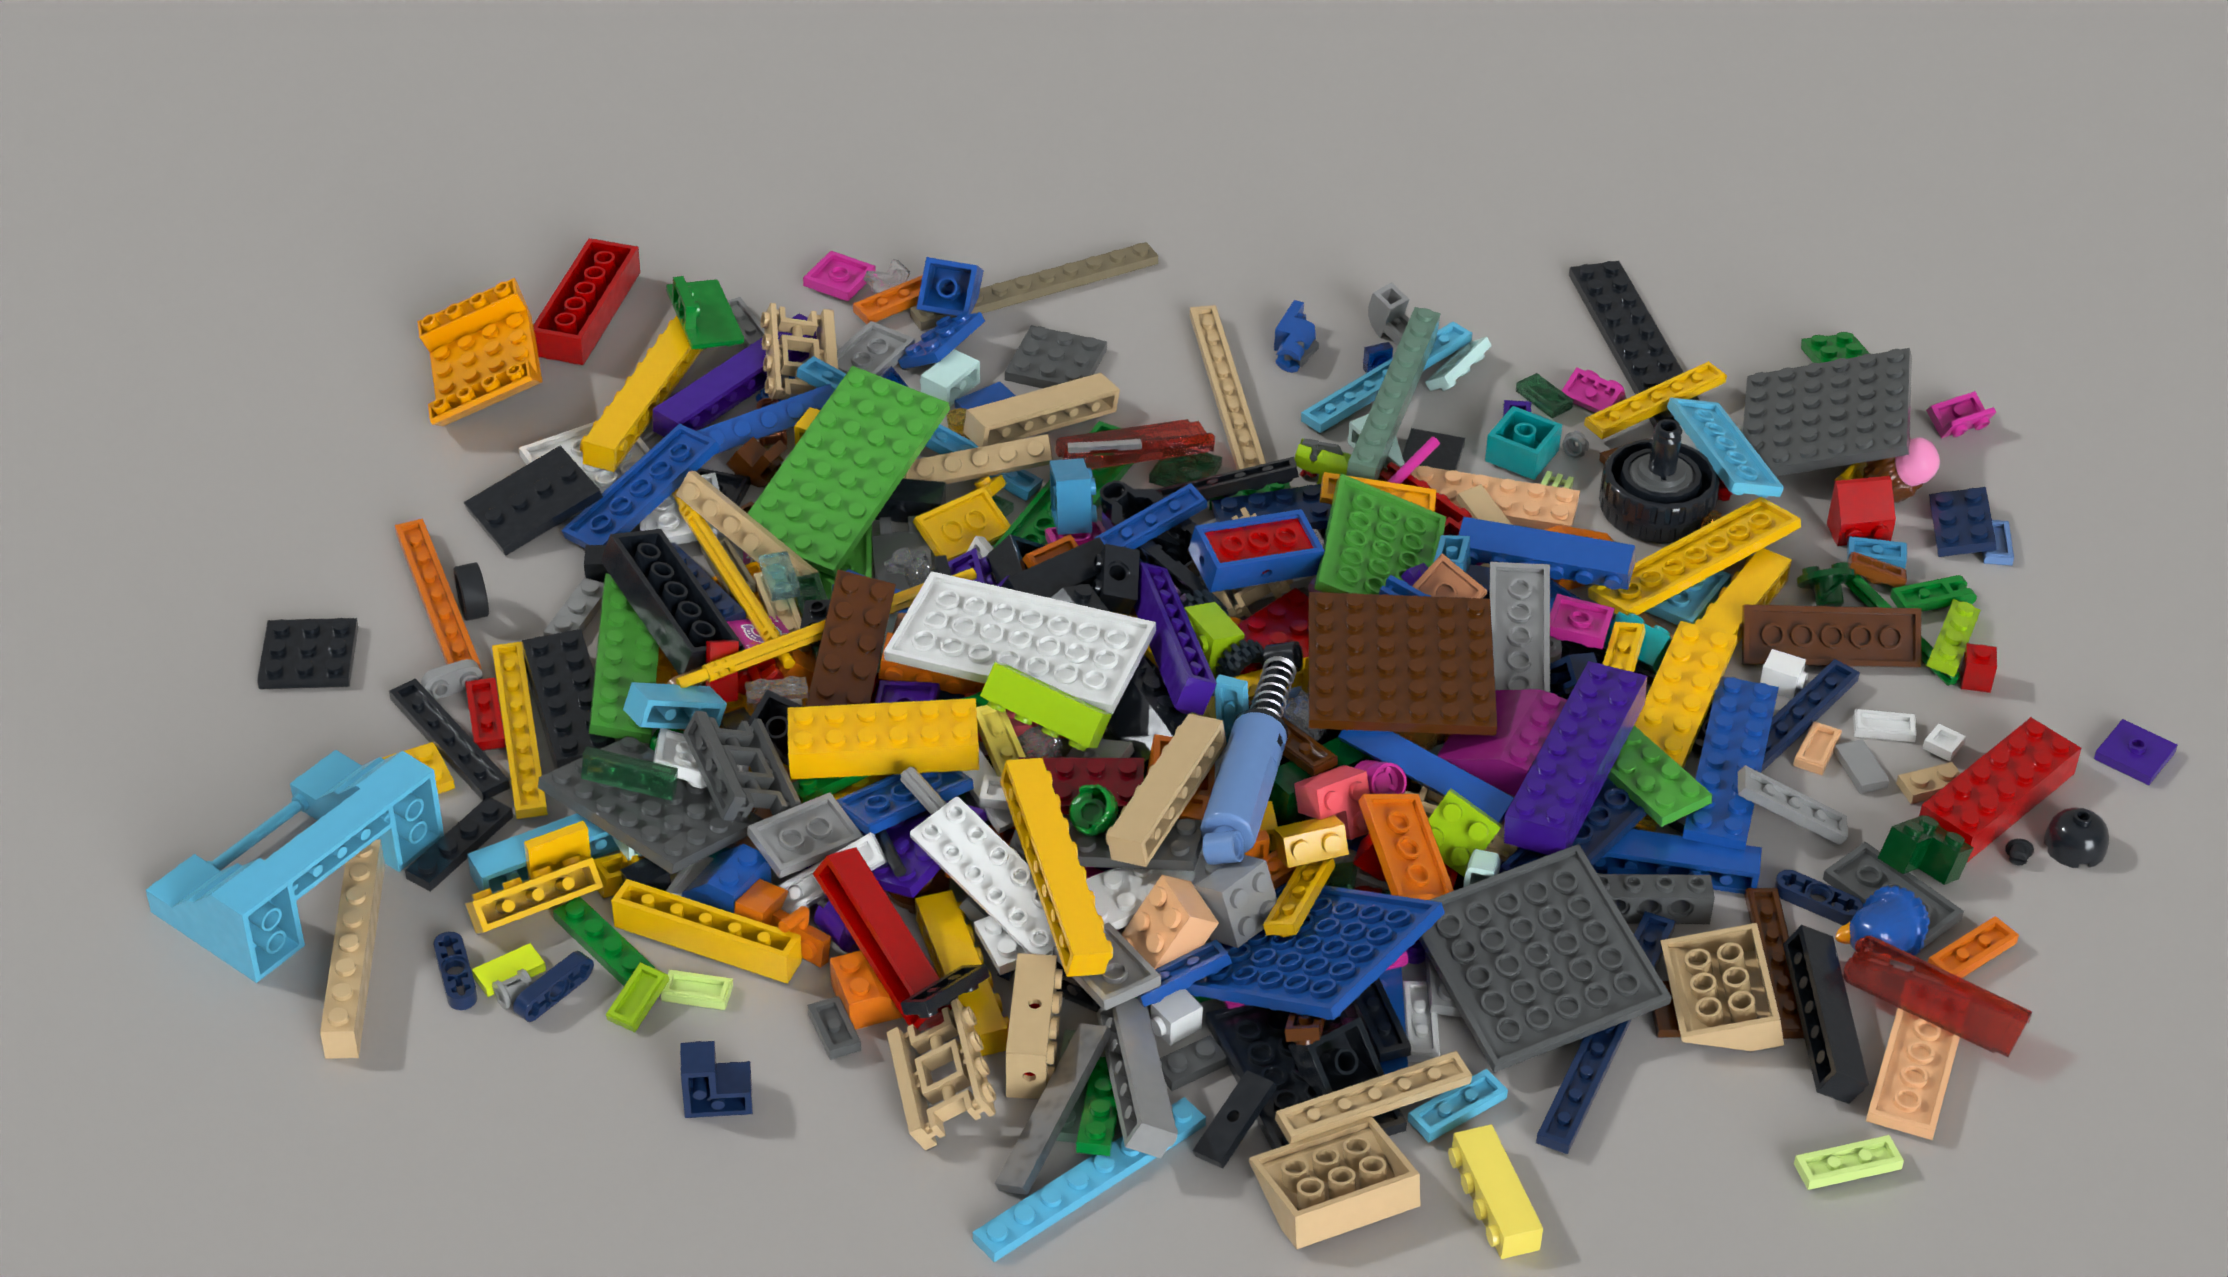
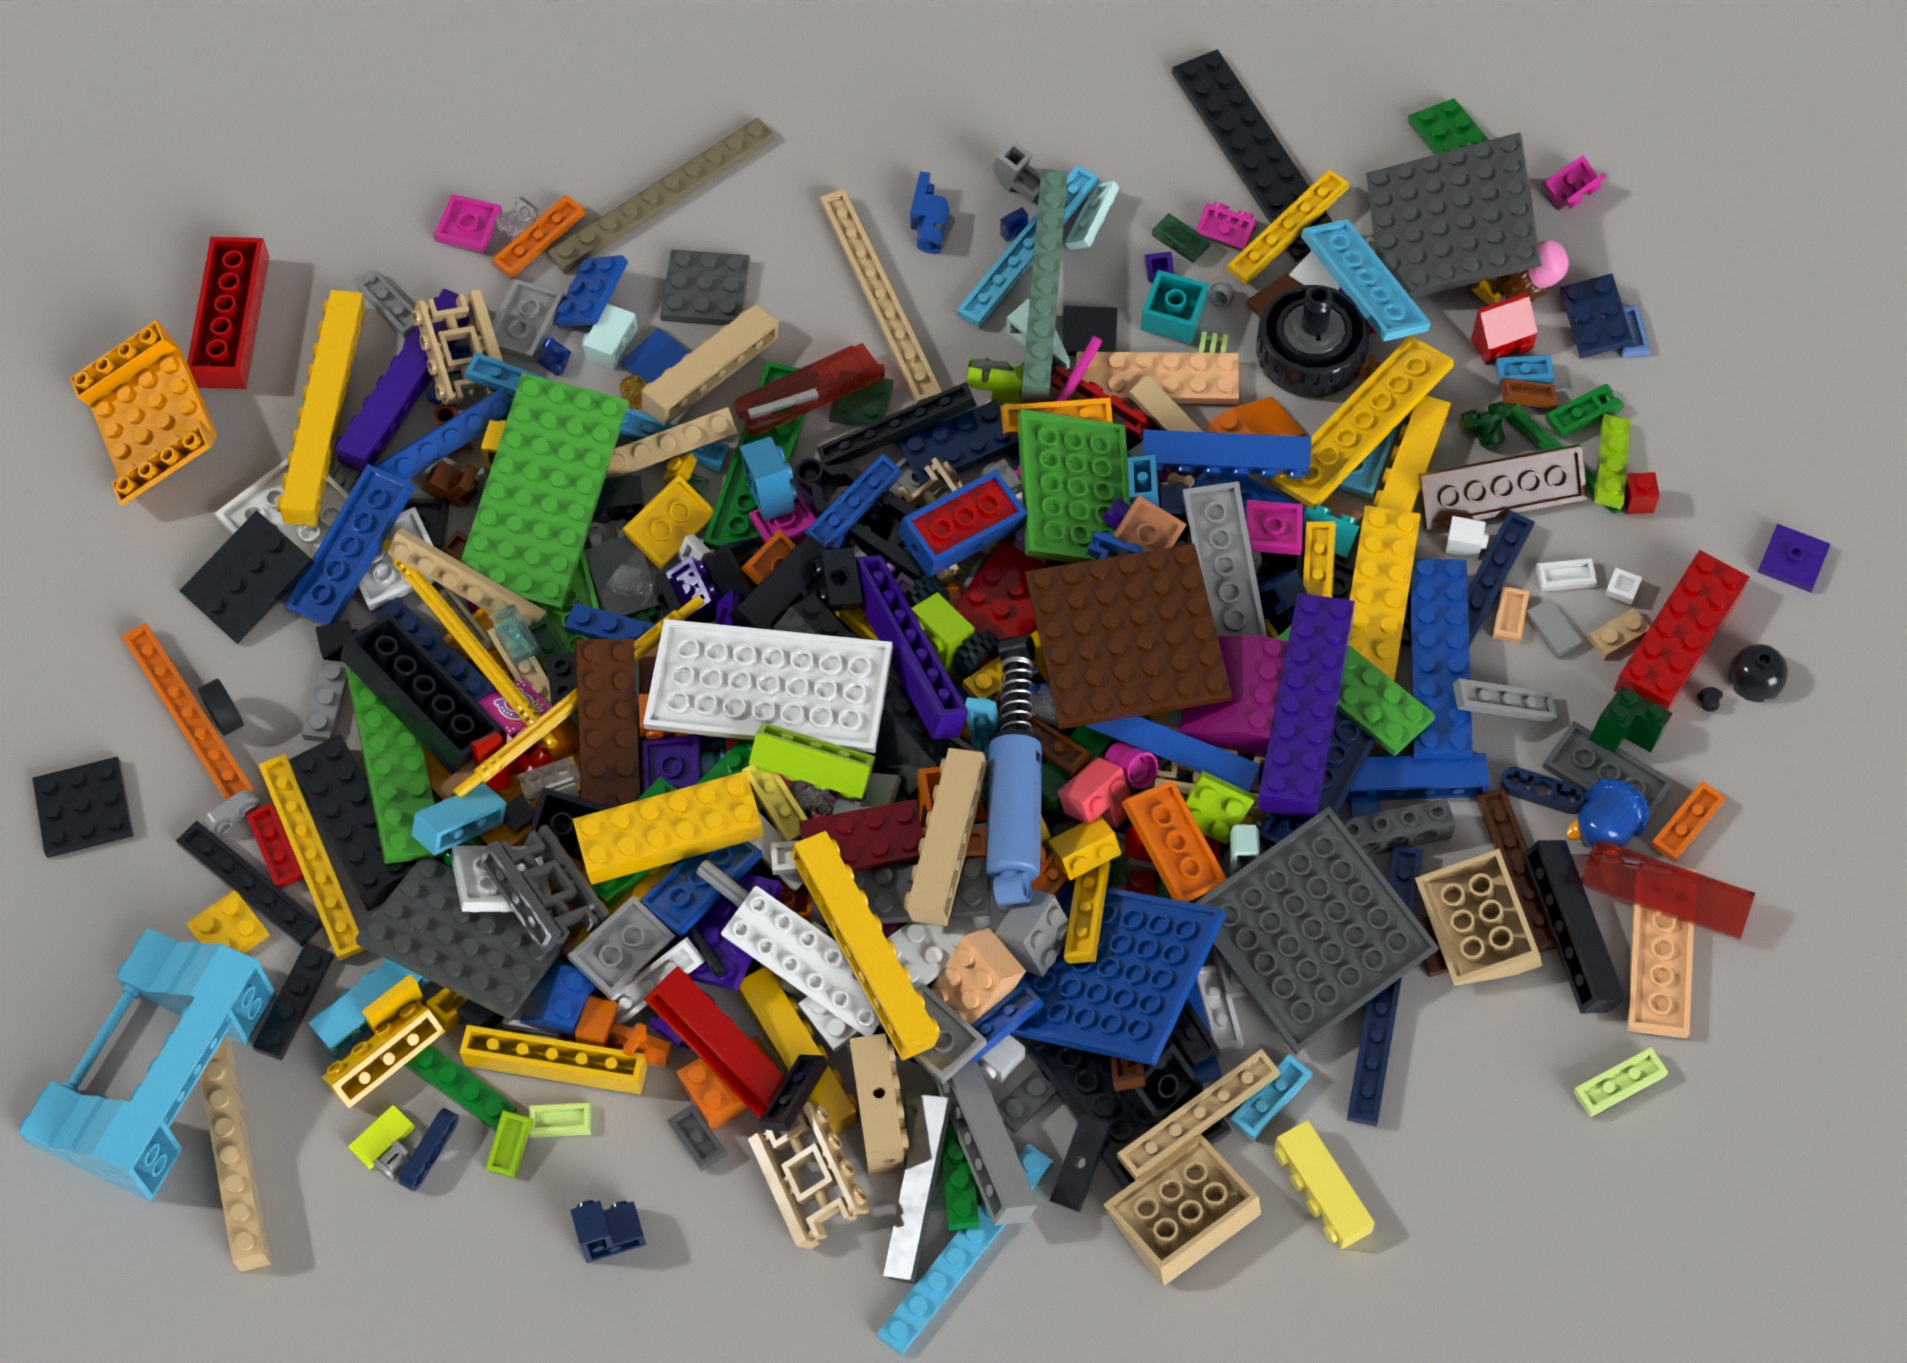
camera: 10 degrees left, 20 degrees up
dark blue beam [433,932,477,1010] -> none
clear green plate [581,746,678,801] -> none
green bracket [666,276,744,349] -> none
blue slope [916,257,984,316] -> none
green hair [1069,784,1119,836] -> none

